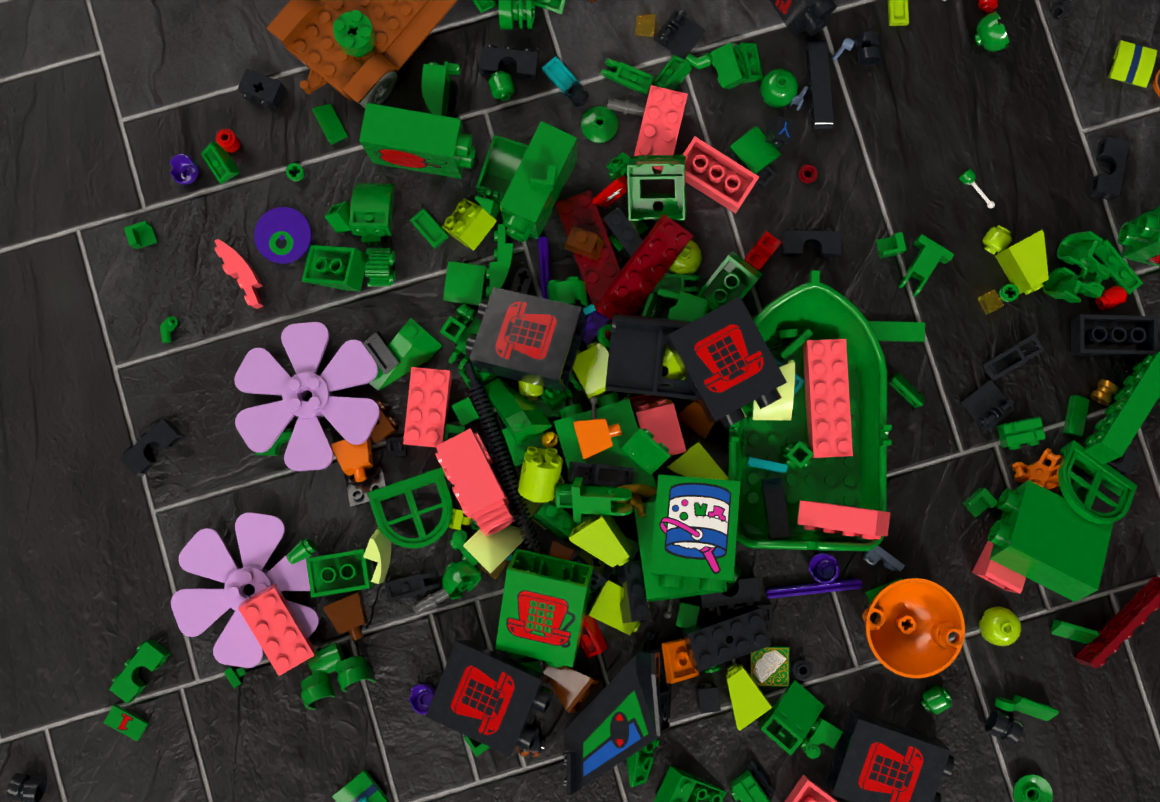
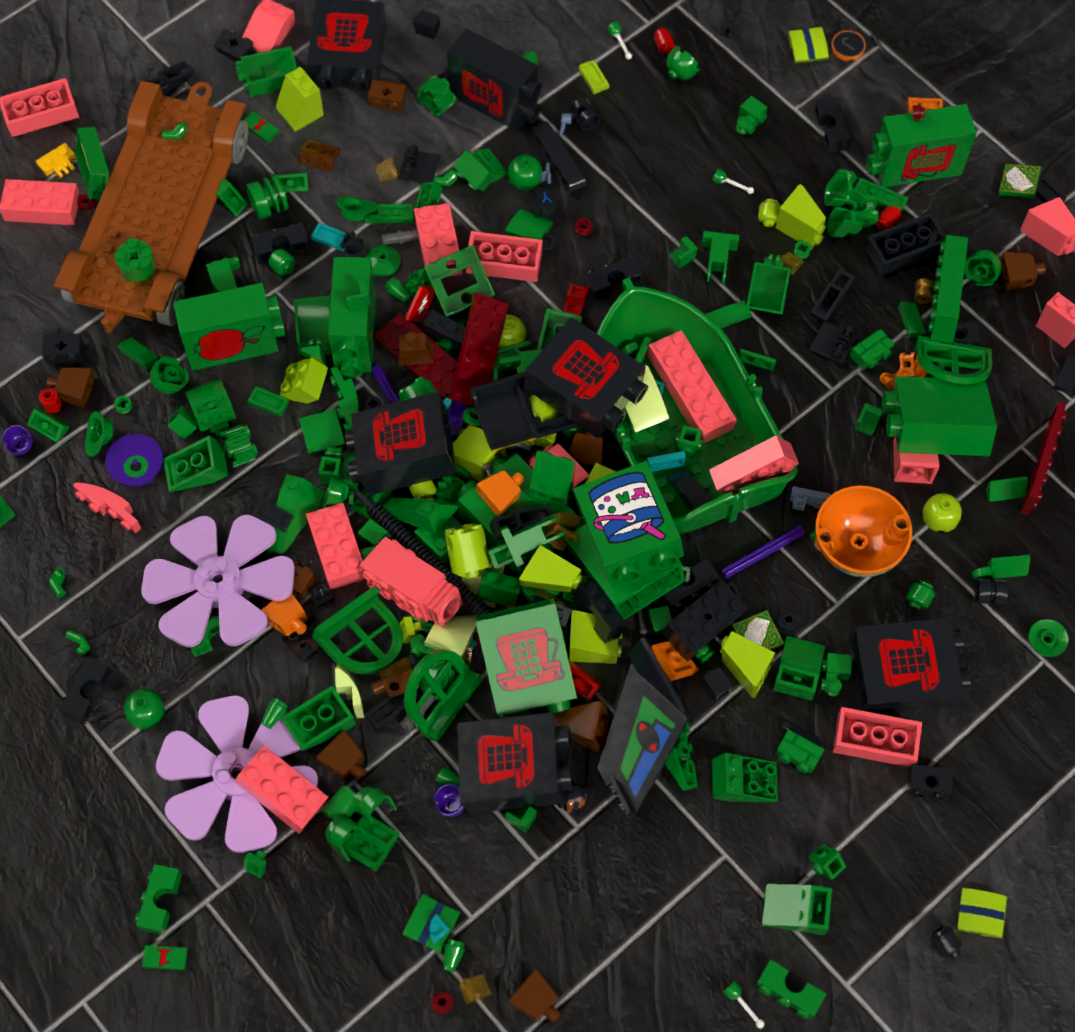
camera: 25 degrees left, 20 degrees down
yellow hinge [541,432,559,448] -> none
dark purple hair [808,552,840,584] -> none
none -> reddish brown torso [47,368,95,408]
none -> green arm [66,630,90,656]
none -> green piece [85,411,113,457]
none -> green cylinder [124,688,165,730]
none -> green cylinder [150,356,189,394]
none -> green piece [320,473,349,509]
none -> green piece [337,196,379,222]
none -> green slope [342,816,400,871]
none -> reddish brown torso [371,656,420,698]
none -> green cone [385,277,412,303]
none -> green window [404,649,483,742]
none -> green cone [435,767,459,788]
none -> green brick [736,96,767,134]
none -> green piece [746,254,791,314]

